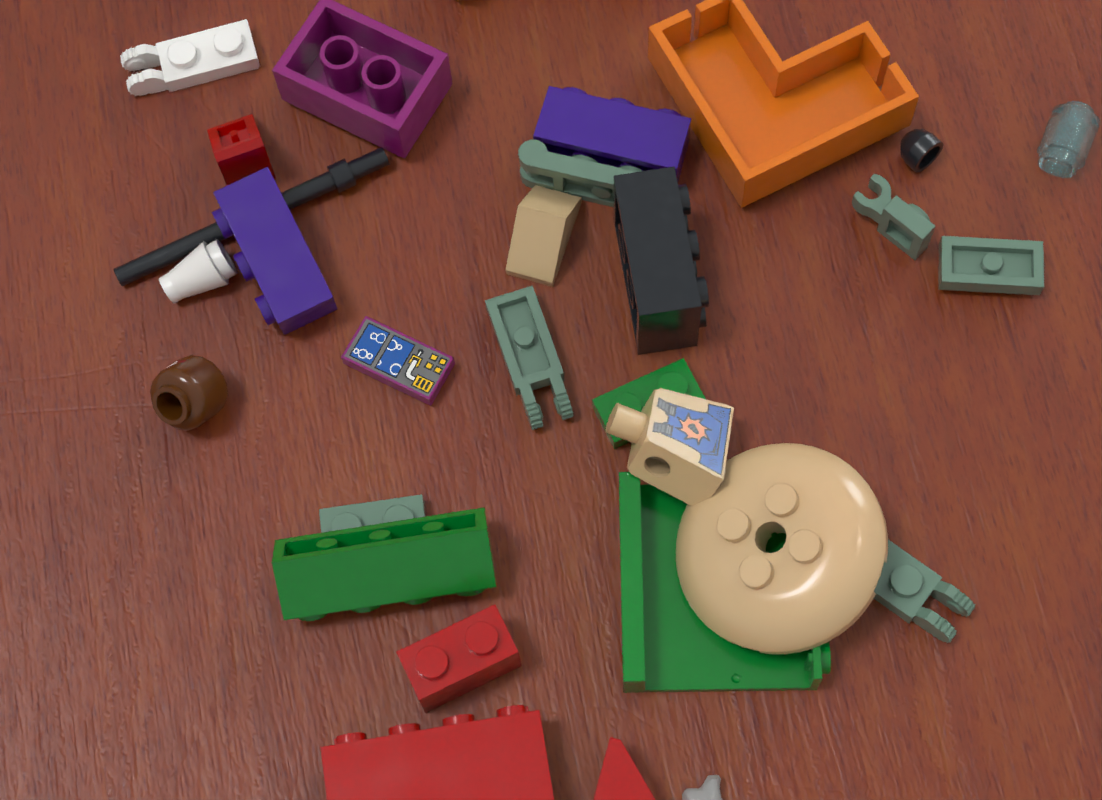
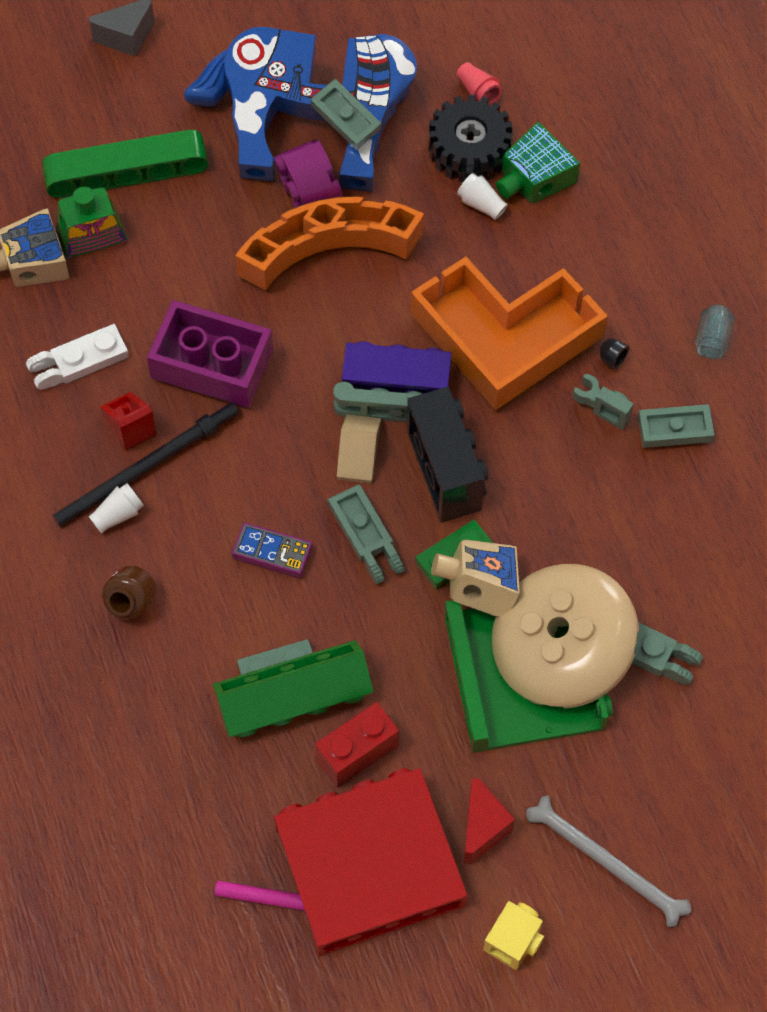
camera: 15 degrees left, 5 degrees down
dark purple brick [212,167,337,335] -> none

